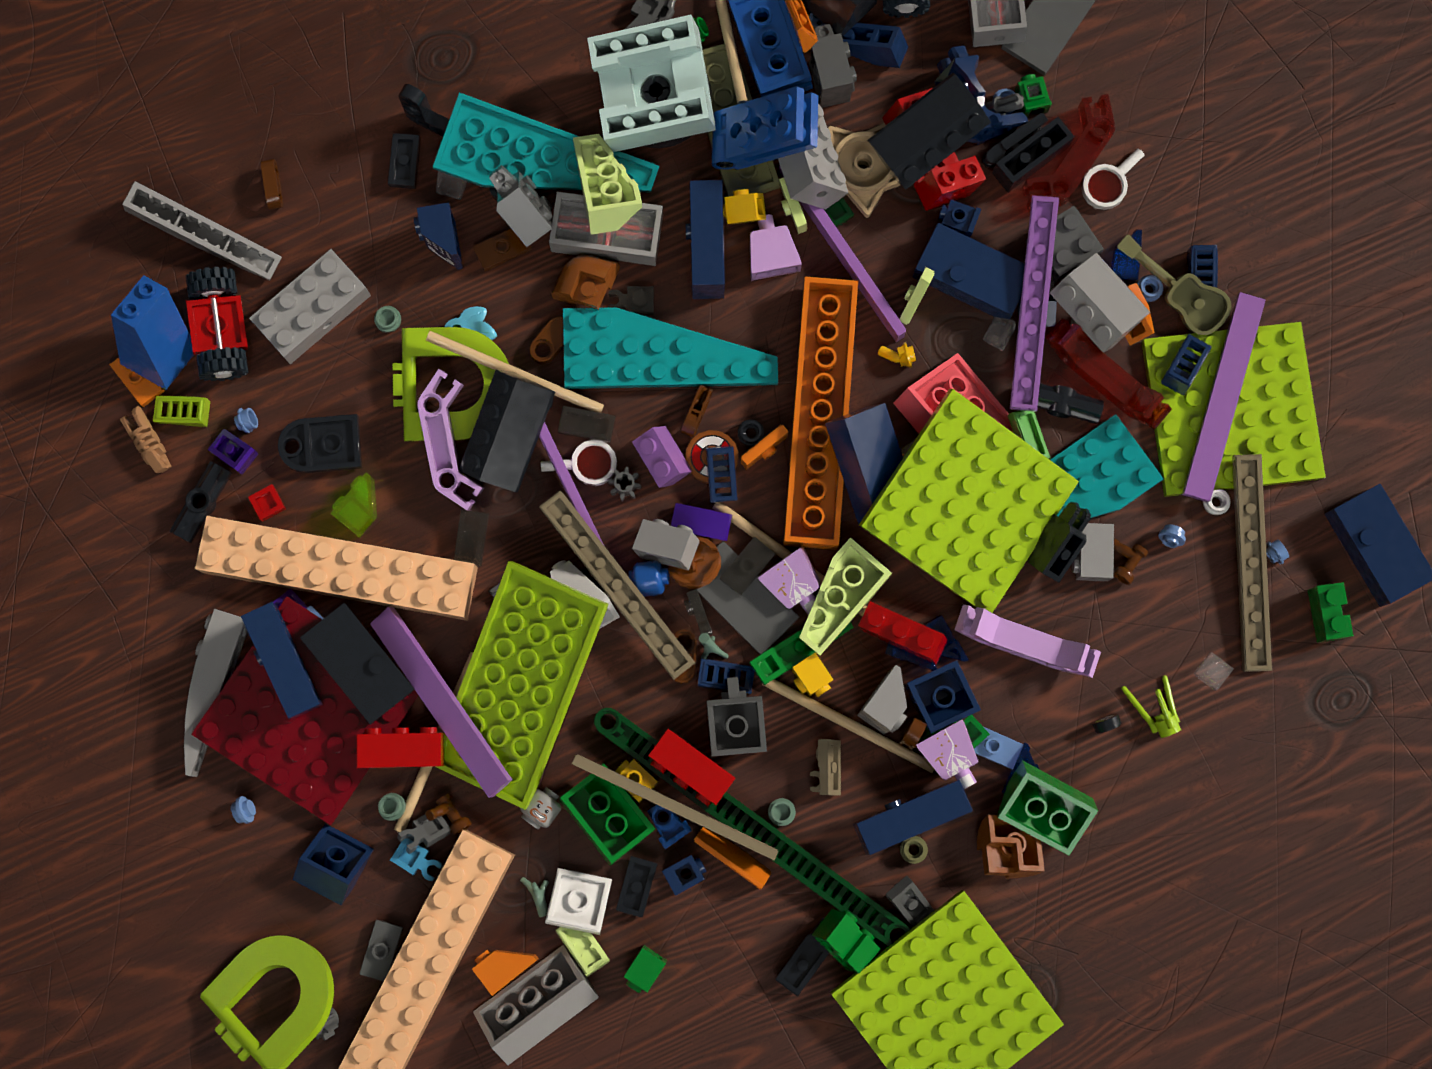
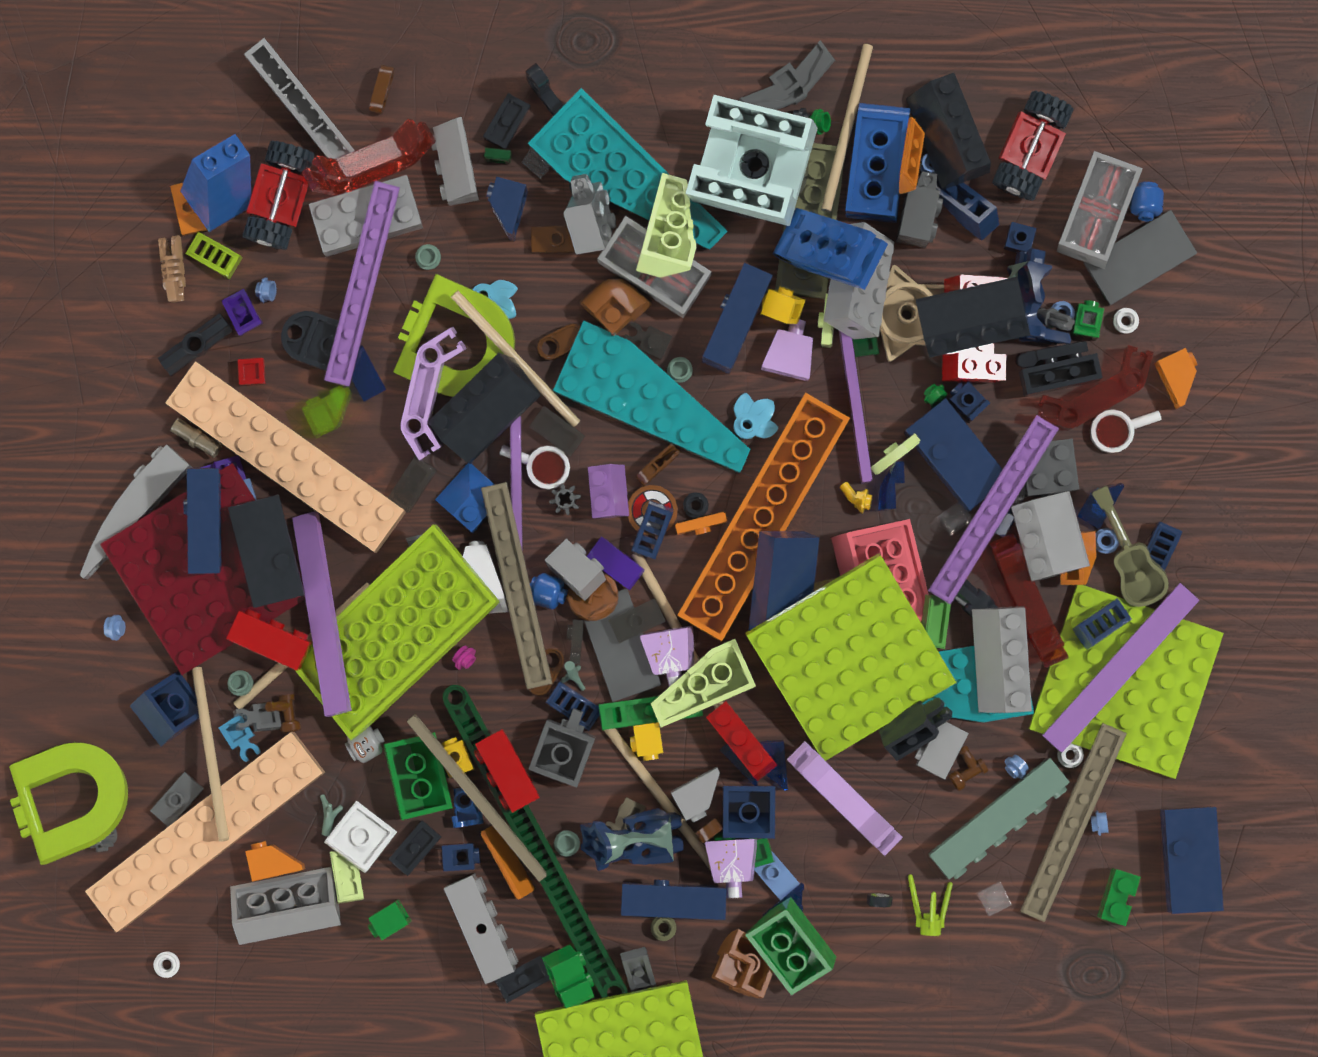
camera: 25 degrees right, 5 degrees up
none -> dark tan pin [170,418,222,458]
none -> tan piece [192,667,229,842]
none -> clear red piece [302,119,436,196]
none -> medium lavender tile [324,181,400,386]
none -> clear blue slope [352,345,386,401]
none -> light grey slope [430,117,479,206]
none -> blue slope [435,464,495,534]
none -> light grey brick [444,873,518,984]
none -> dark pink plate [452,645,476,670]
none -> dark green tile [484,148,512,164]
none -> dark blue hips [580,808,684,871]
none -> sand green plate [667,357,693,383]
none -> medium azure plate [733,393,779,439]
none -> clear blue slope [878,461,905,511]
none -> green plate [924,384,947,407]
none -> sand green brick [928,758,1070,880]
none -> light grey slope [972,606,1032,713]
none -> dark blue plate [1003,222,1036,253]
none -> white plate [1113,308,1139,334]
none -> orange slope [1154,348,1197,409]

